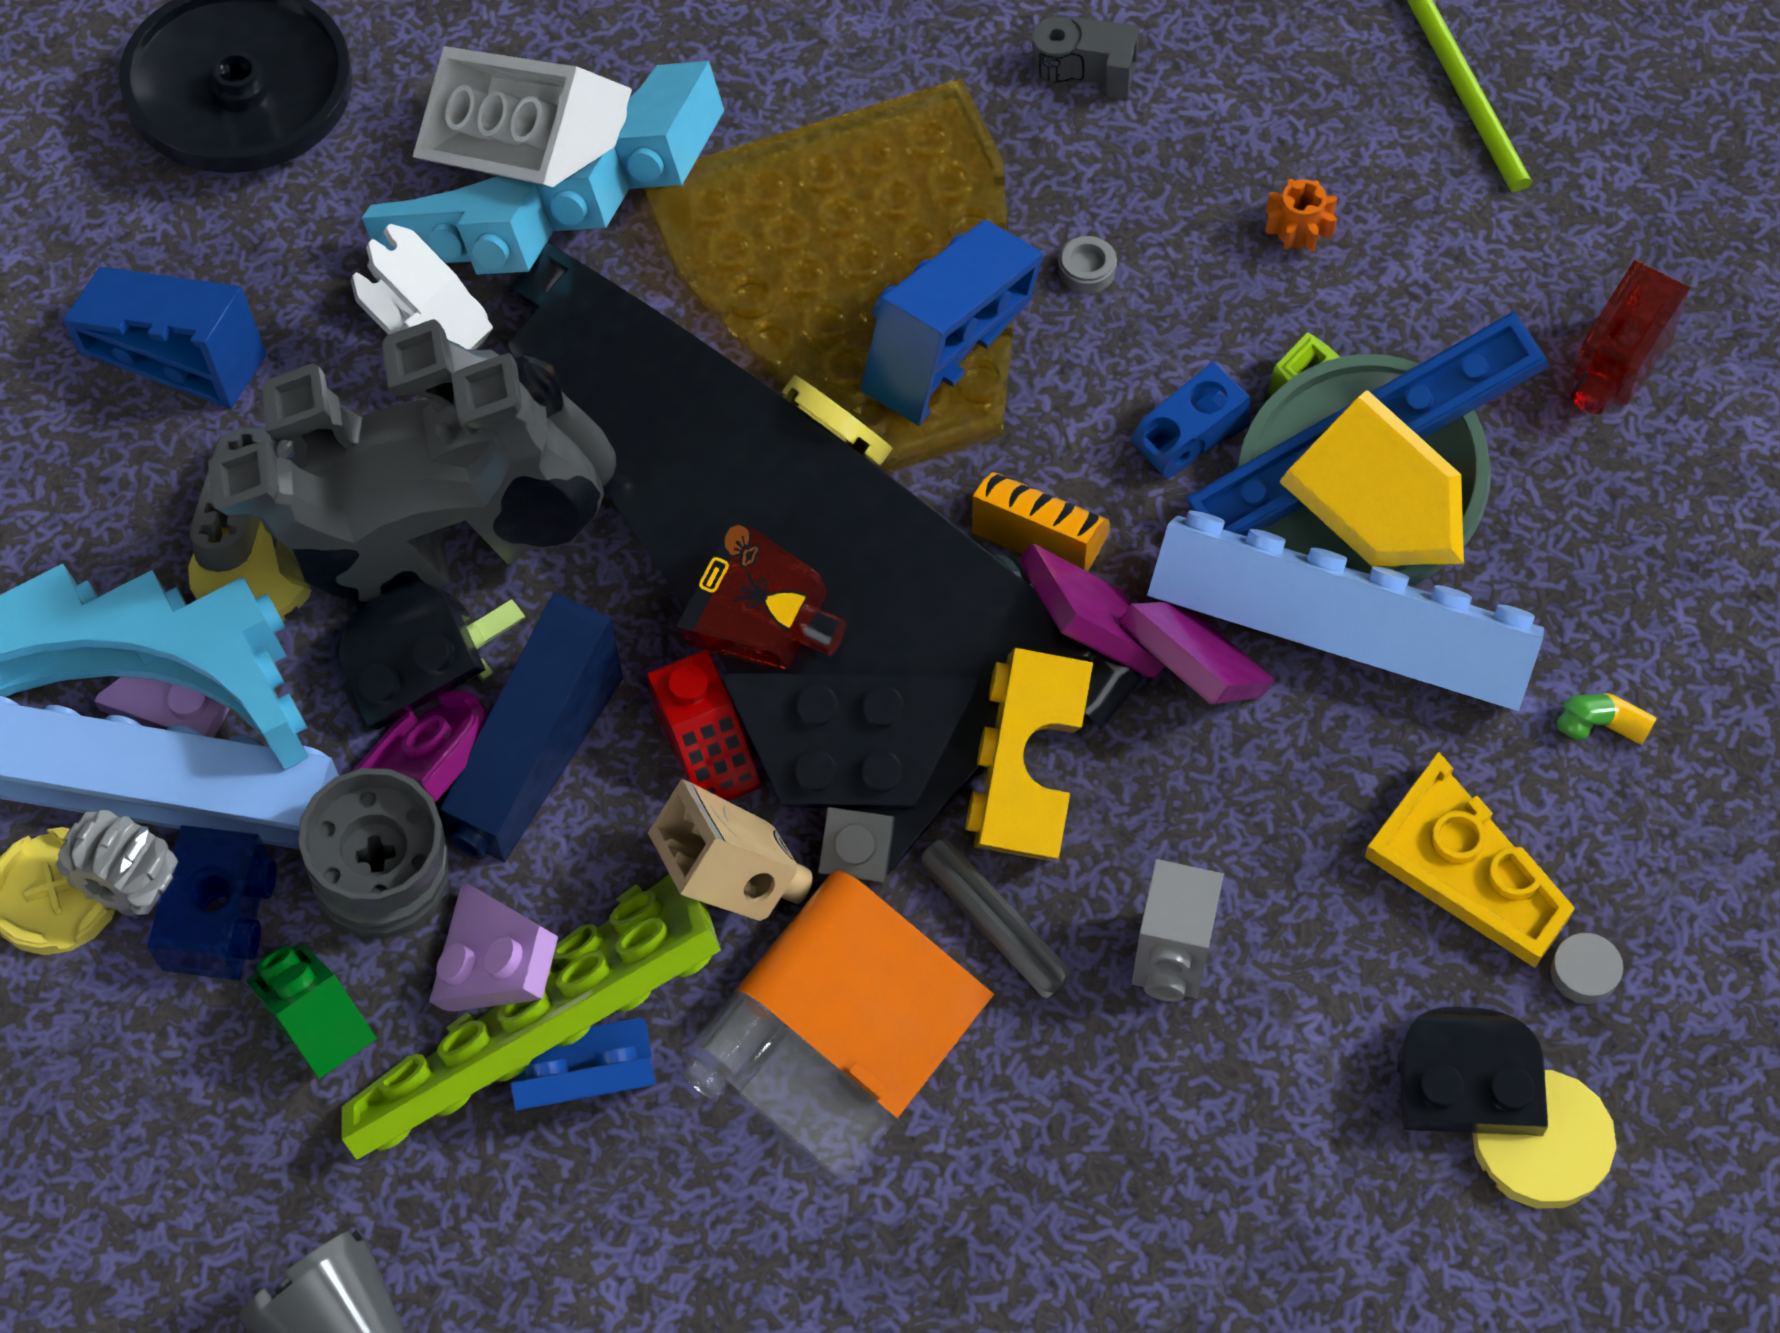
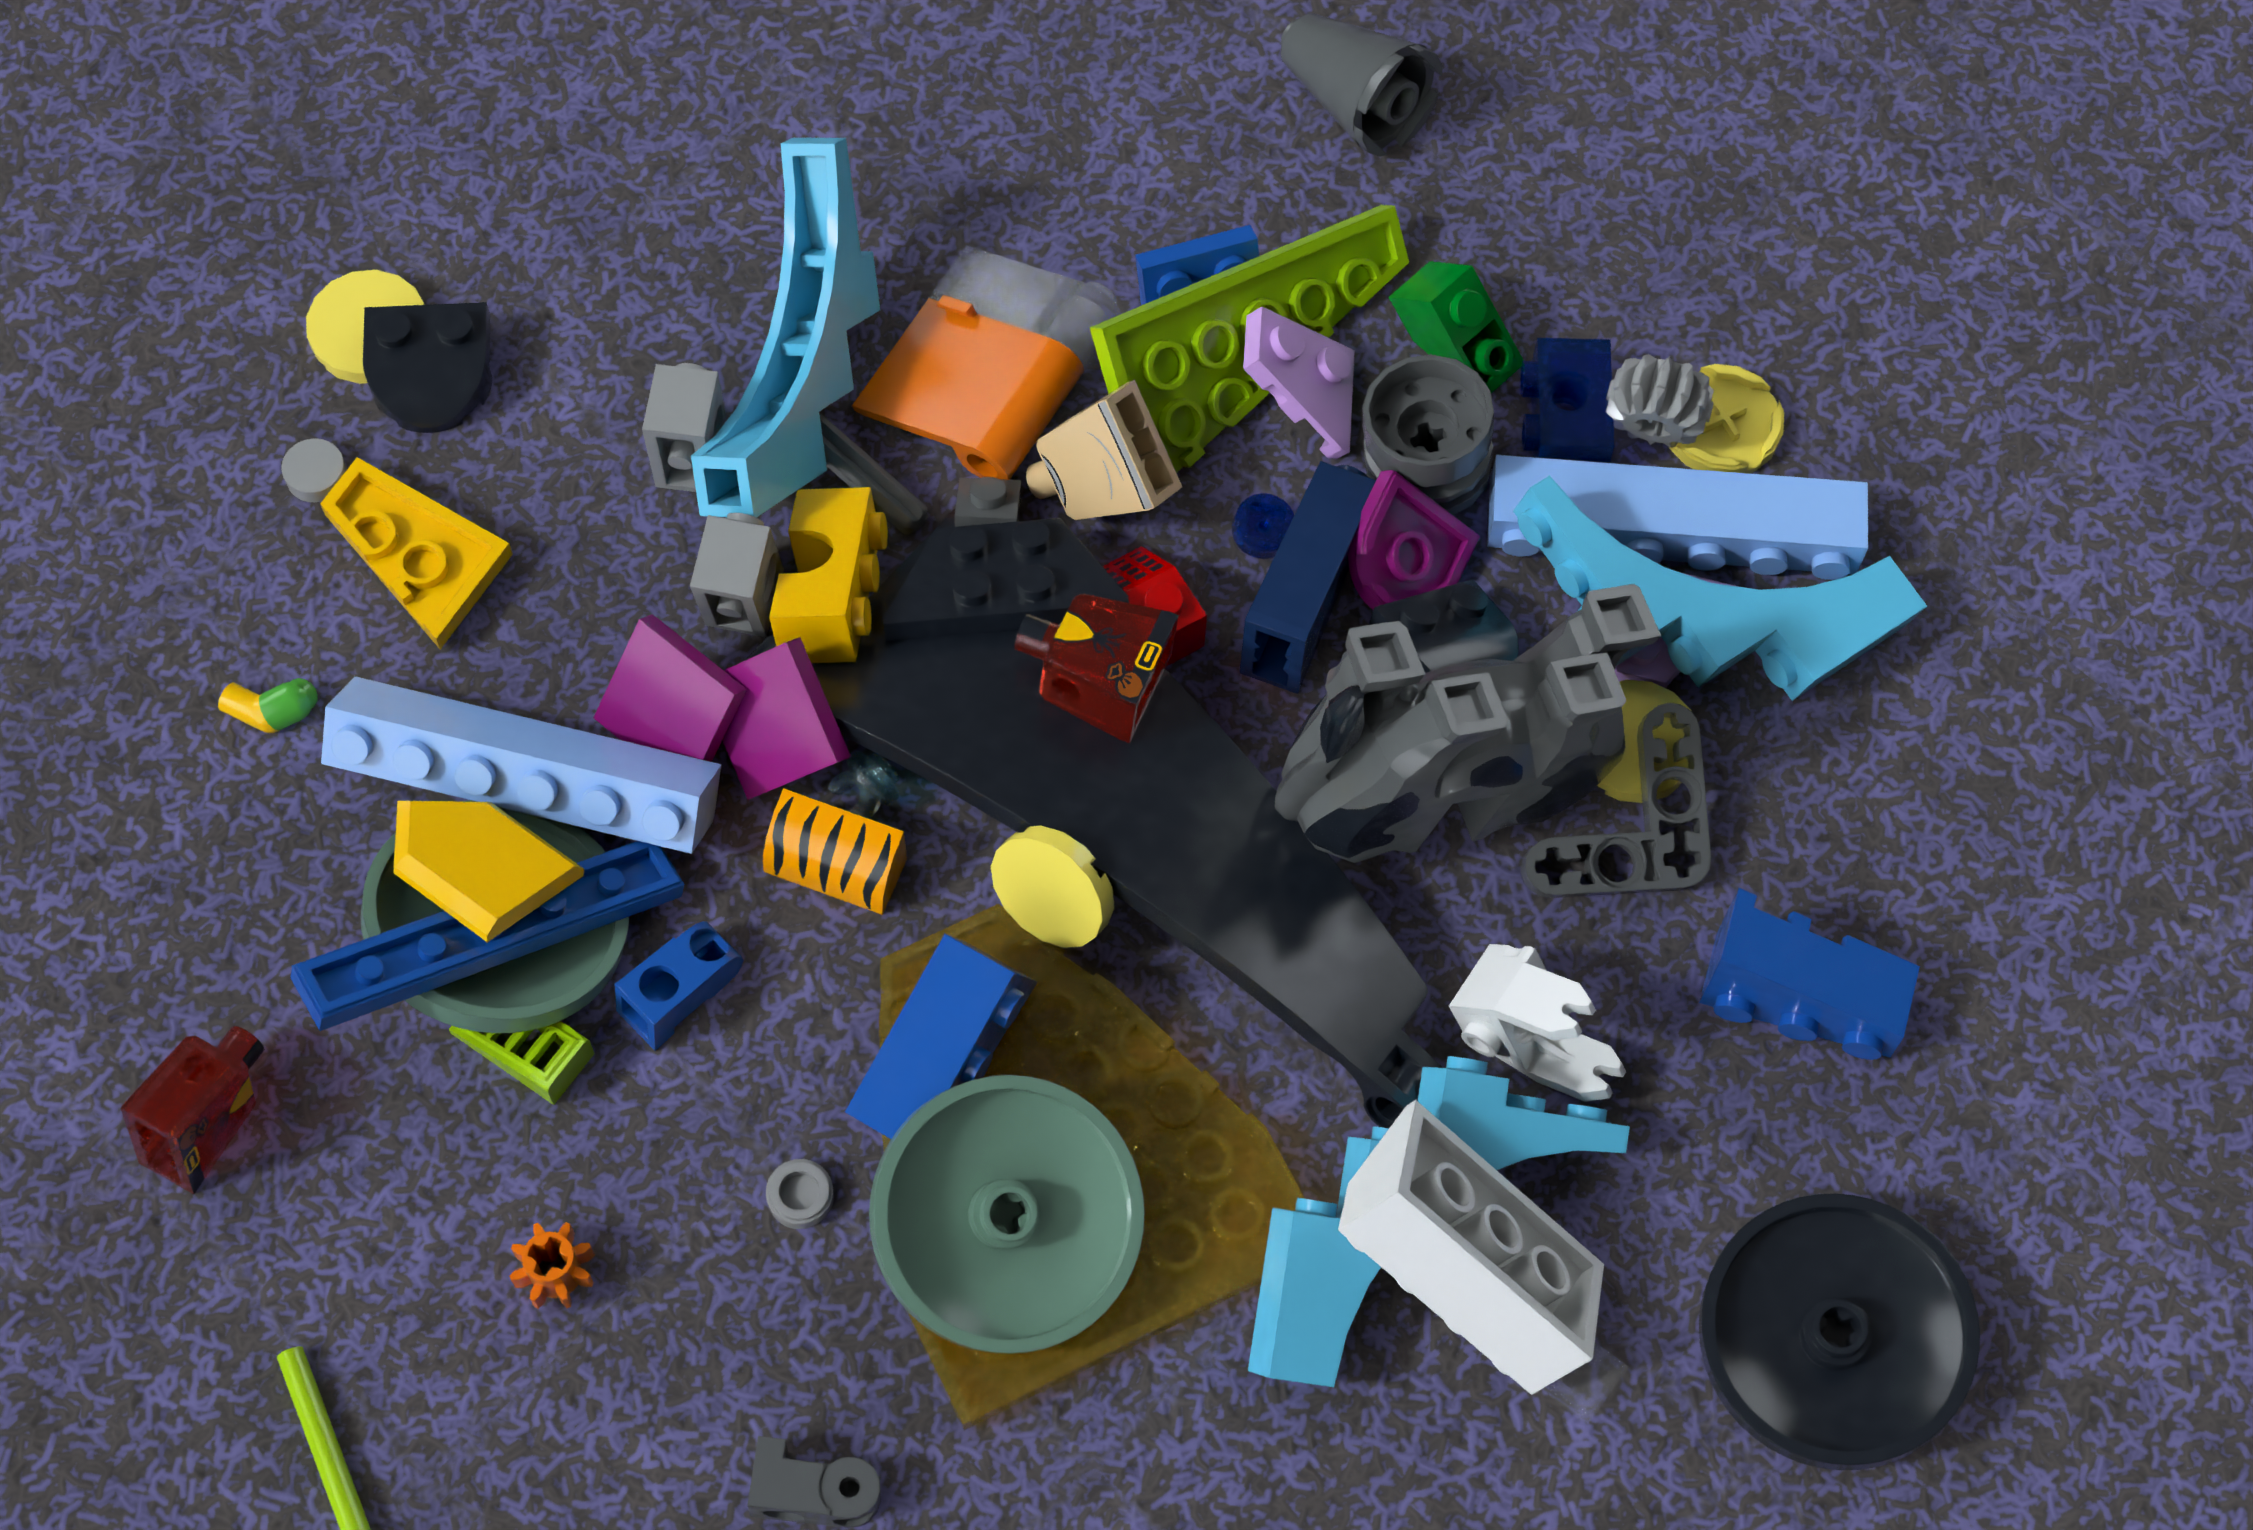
camera: 170 degrees right, 5 degrees up
none -> light grey brick [690,513,784,637]
none -> medium azure arch [691,138,880,518]
none -> sand green dish [869,1075,1144,1353]
none -> clear blue tile [1232,493,1294,559]

